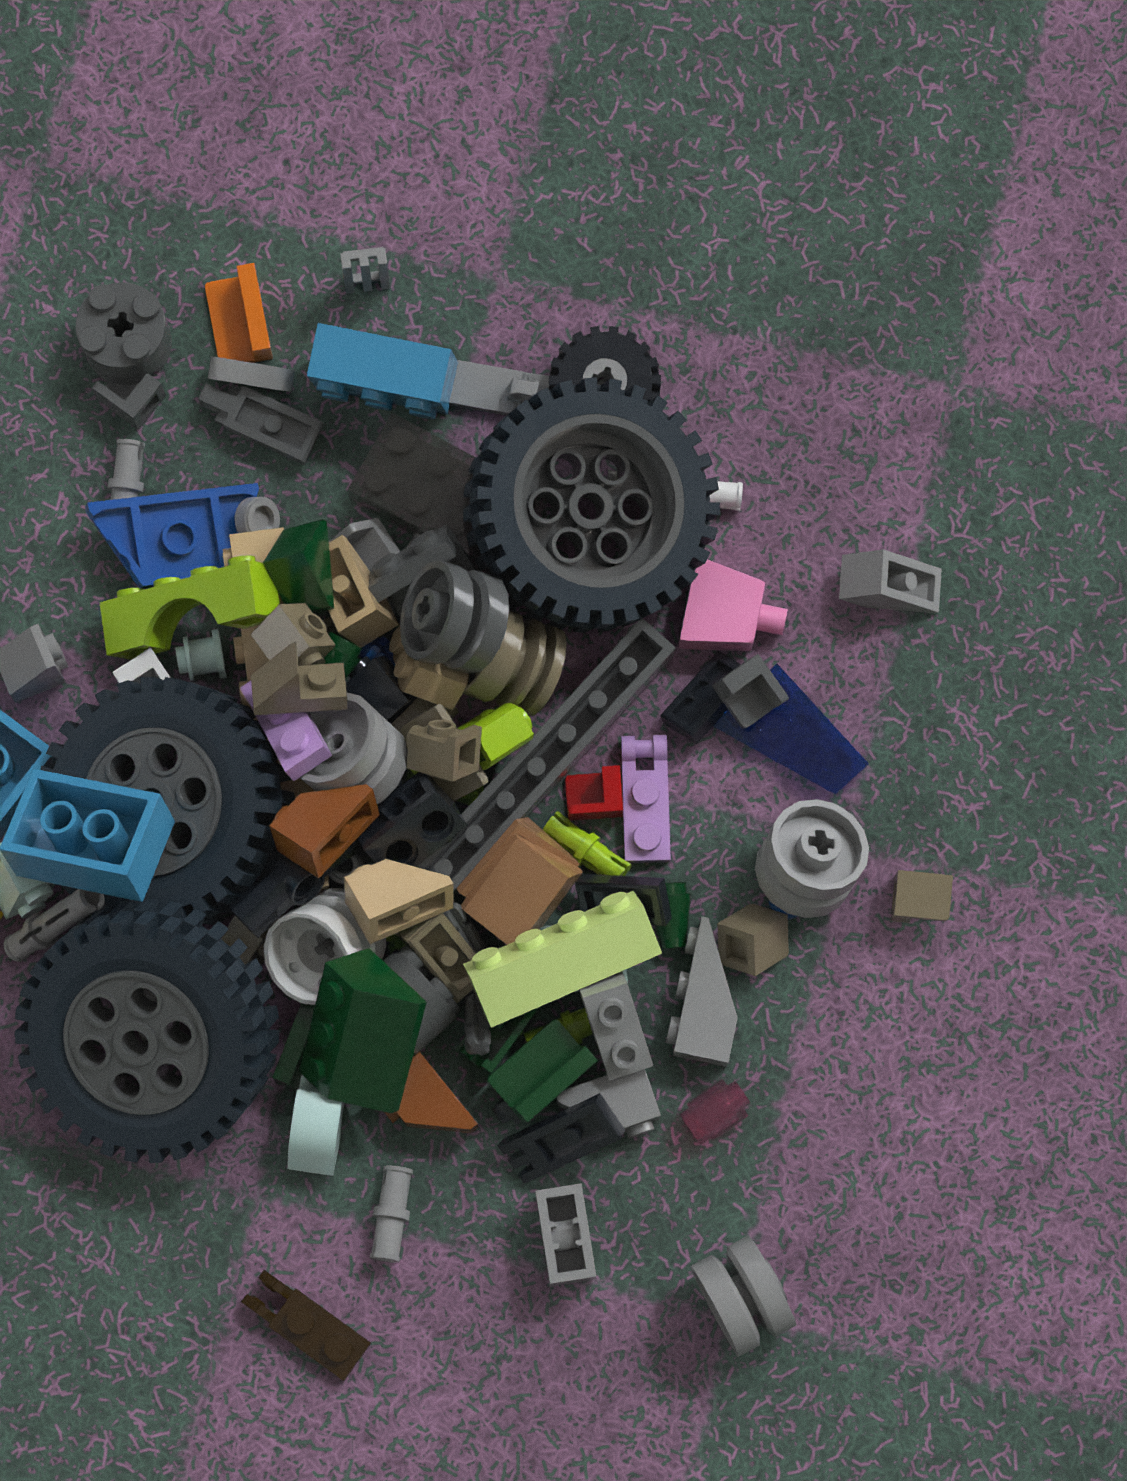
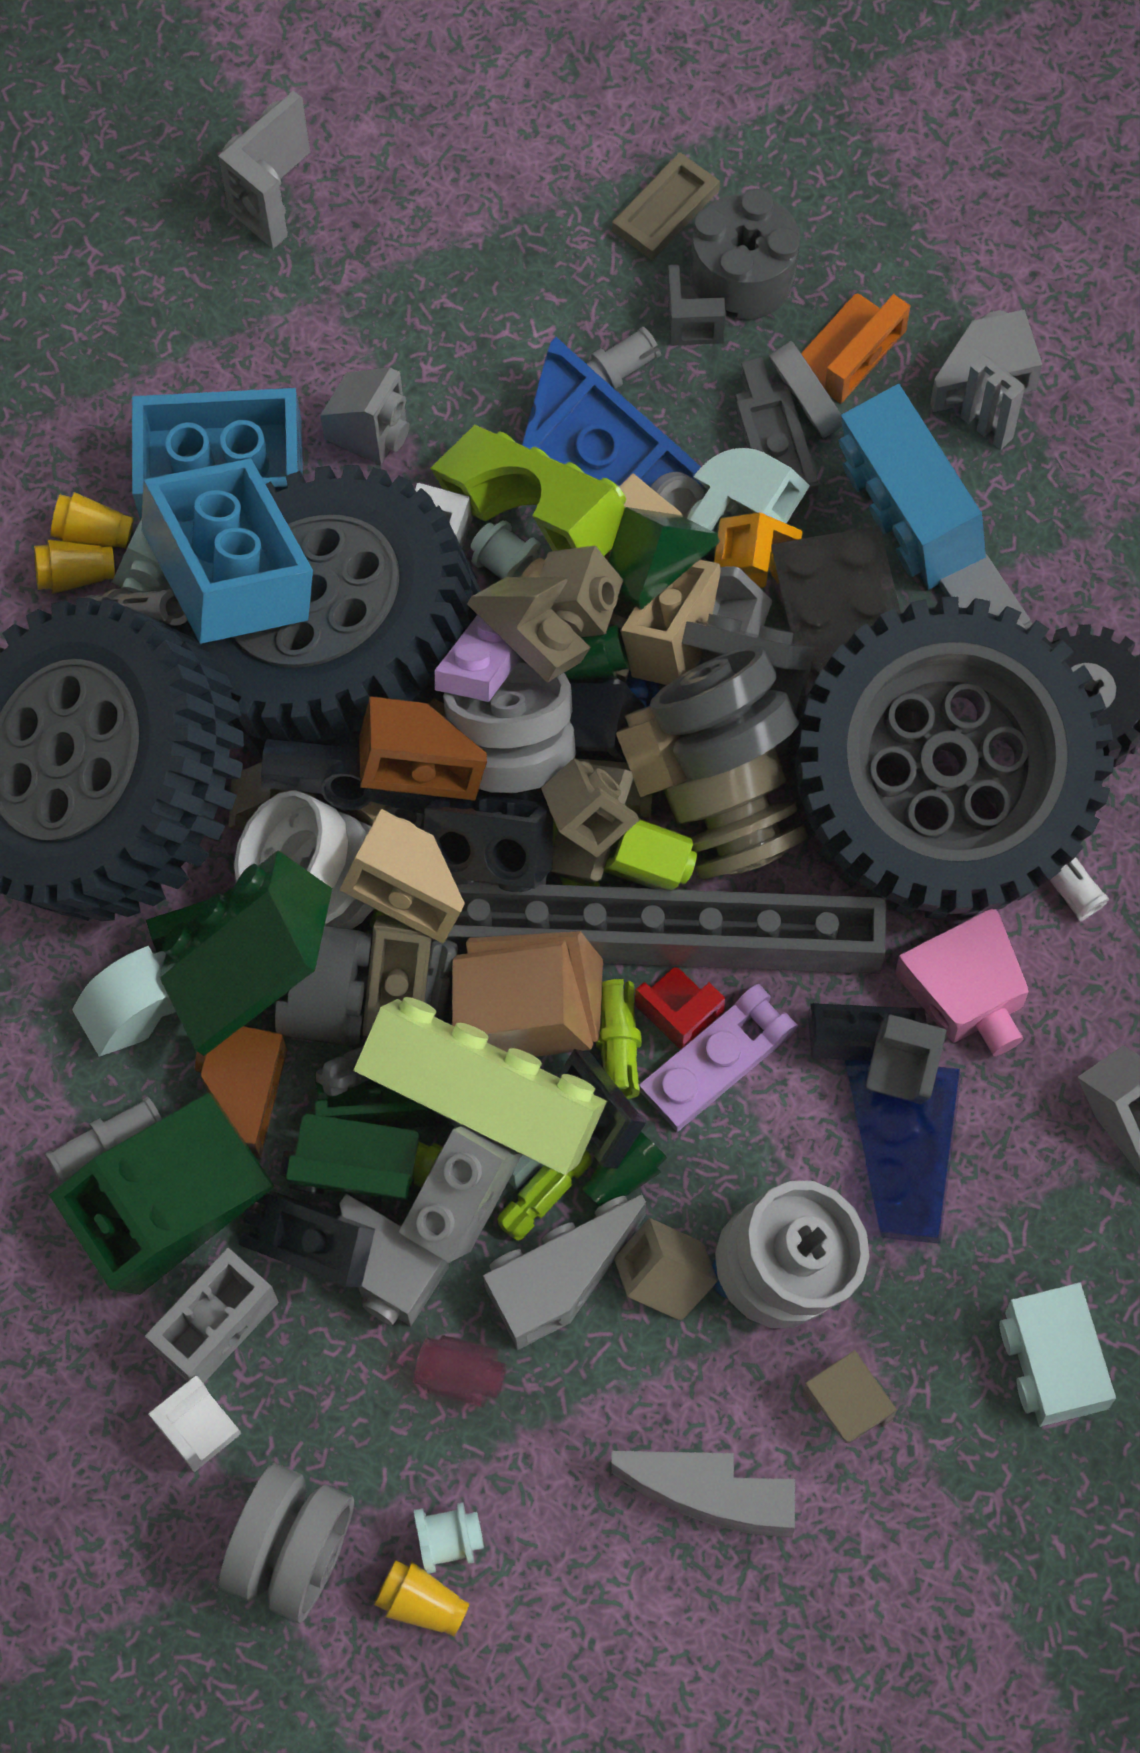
camera: 55 degrees right, 10 degrees down
none -> dark green slope [49,1093,275,1295]
none -> white panel [149,1376,241,1472]
none -> yellow cone [374,1560,470,1637]
none -> light aqua brick [414,1502,484,1574]
none -> lime axle [497,1150,592,1241]
none -> light grey slope [611,1451,795,1538]
none -> dark tan tile [612,152,720,261]
none -> light aqua brick [687,448,810,558]
none -> light orange panel [714,512,803,588]
none -> light grey slope [930,309,1042,412]
none -> light aqua brick [1000,1282,1116,1427]

